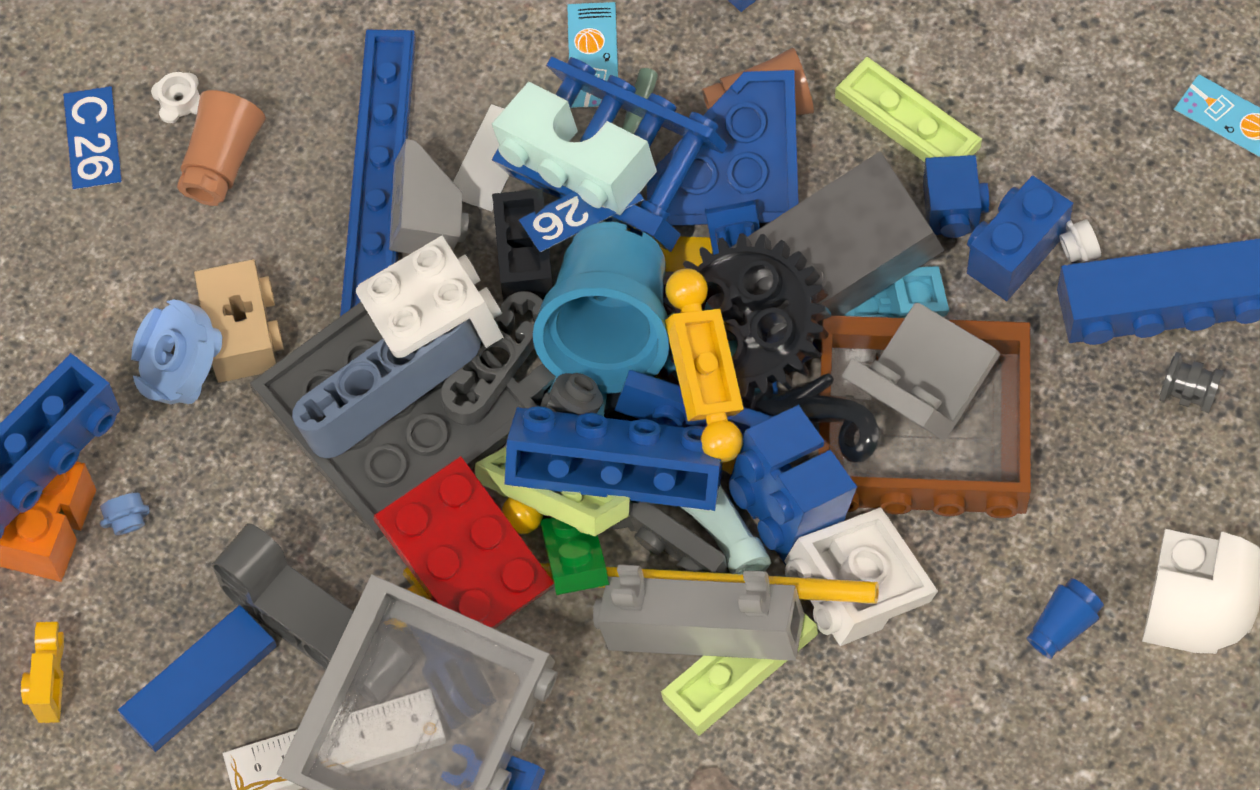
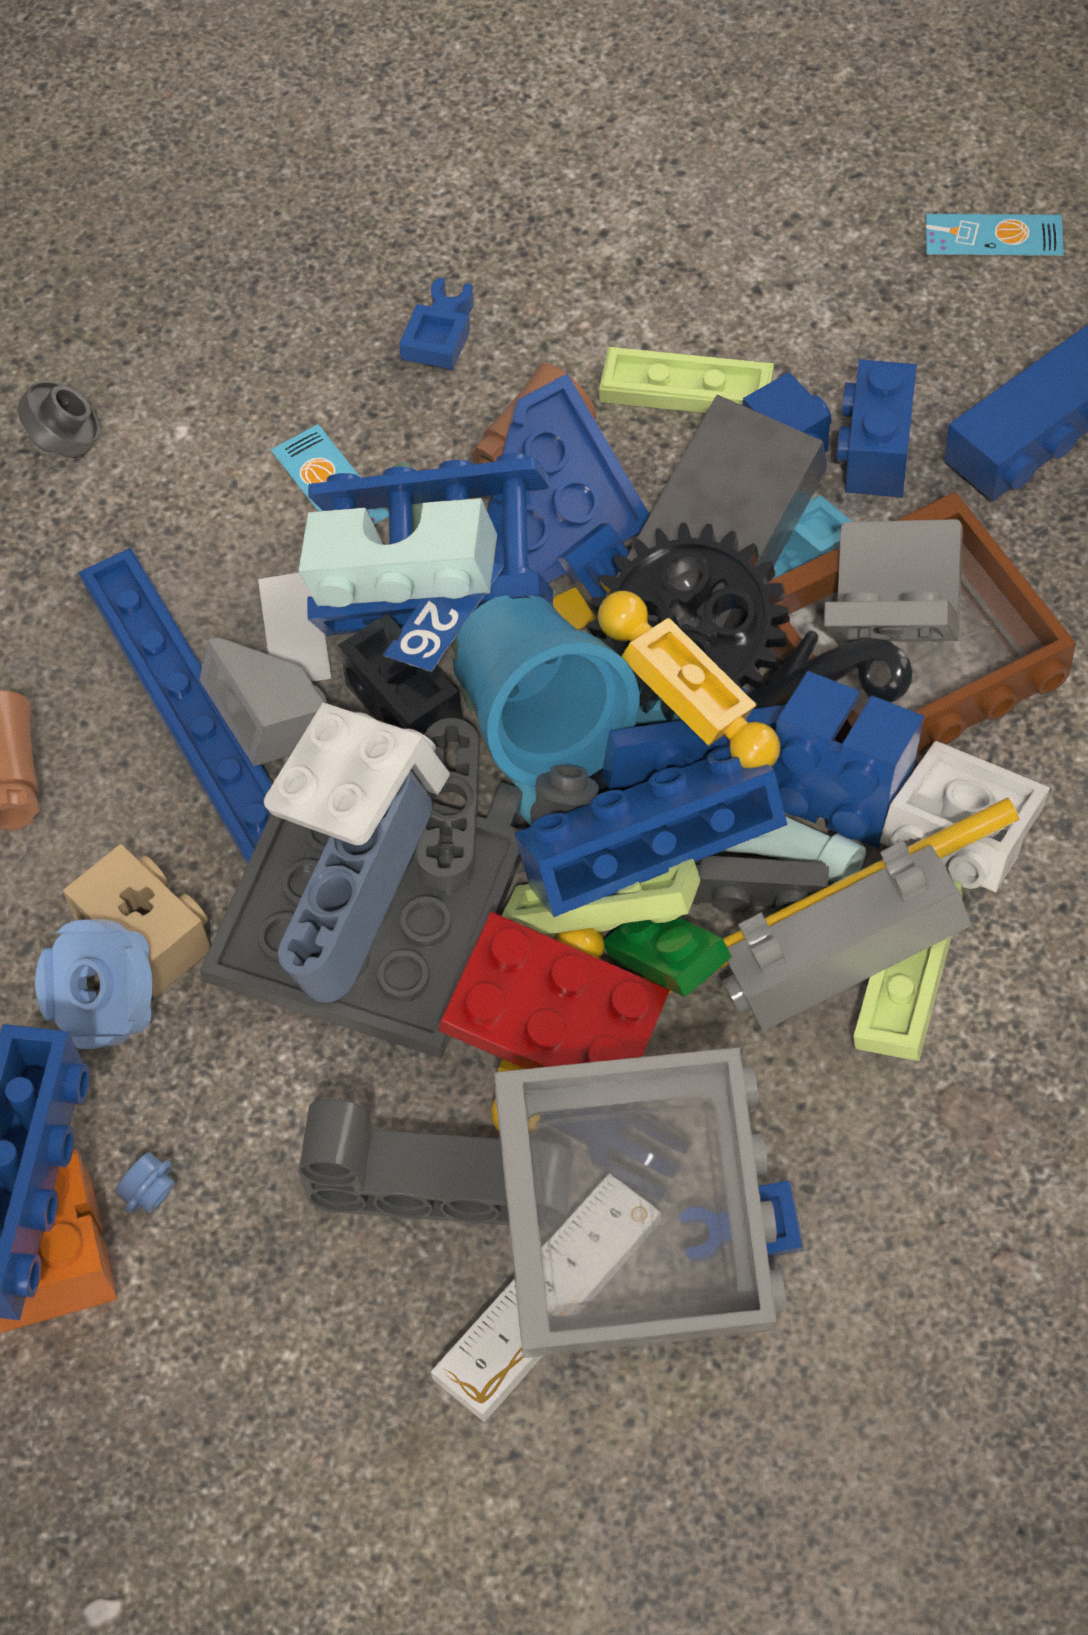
camera: 30 degrees left, 5 degrees down
yellow plate [21,621,64,723] -> none
blue tile [118,605,277,752] -> none
white plate [1059,219,1101,263] -> none

